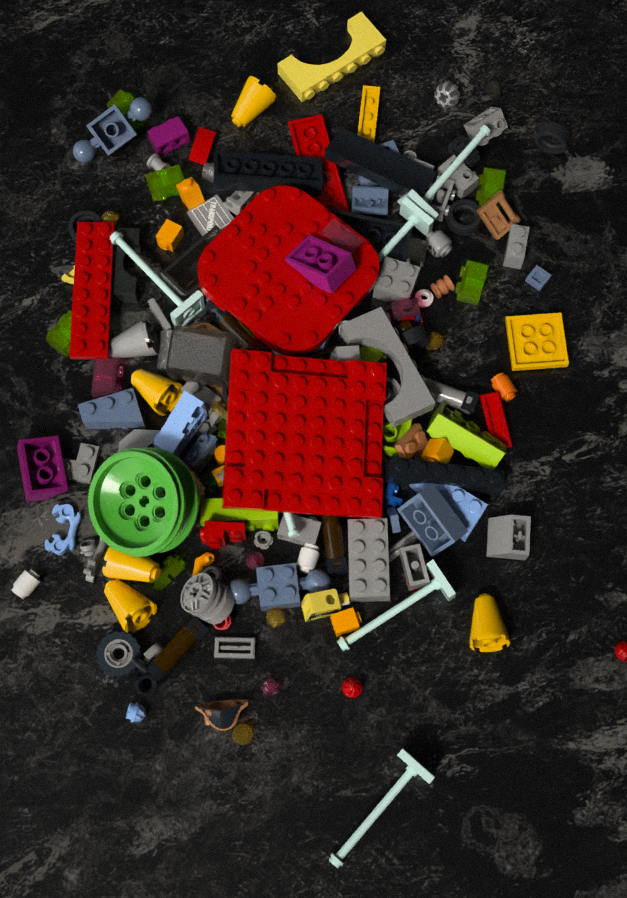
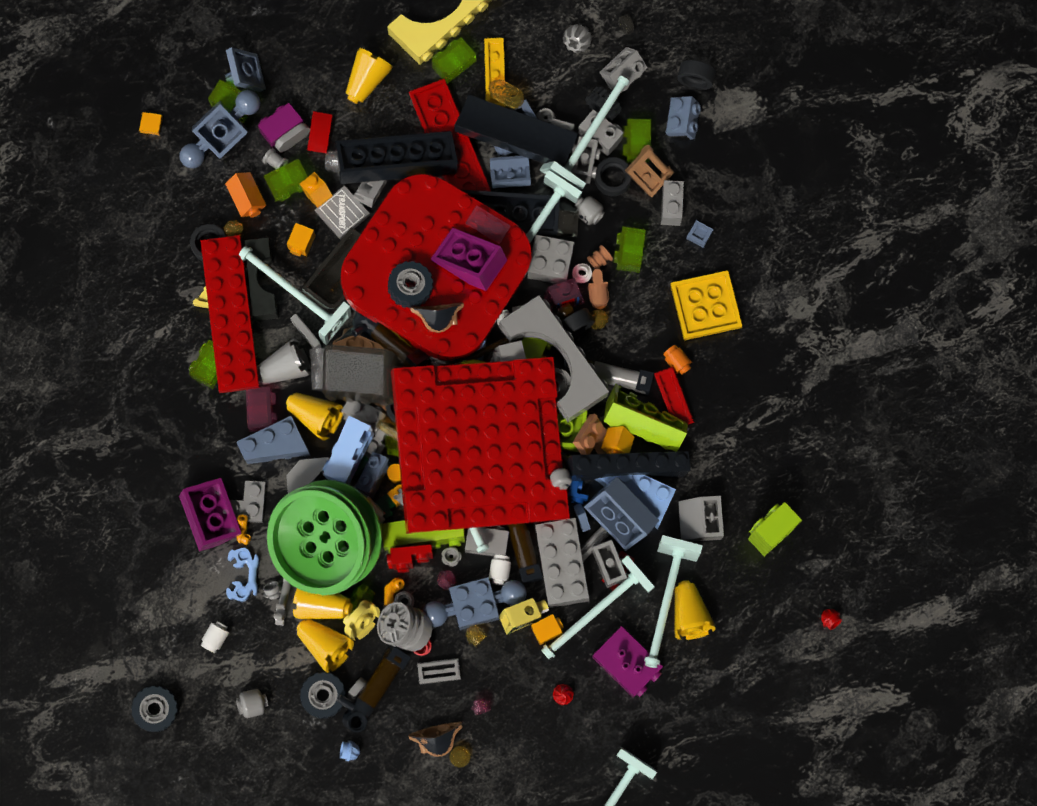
camera: 10 degrees left, 5 degrees up
none -> light orange tile [139,112,163,135]
none -> sand blue tile [225,47,266,92]
none -> orange brick [225,172,266,218]
none -> light grey head [236,689,268,718]
none -> light orange arm [237,514,251,545]
none -> light grey tile [275,123,310,152]
none -> light yellow plate [343,600,380,640]
none -> black wheel [388,261,433,309]
none -> hat [410,303,464,333]
none -> clear neon green brick [431,38,476,84]
none -> clear yellow plate [489,79,524,108]
none -> light grey piece [550,468,572,490]
none -> nougat arm [588,269,609,310]
none -> magenta piece [592,626,663,698]
none -> light aqua tile [644,535,703,668]
none -> sand blue bracket [666,96,701,139]
none -> lime brick [748,502,802,557]

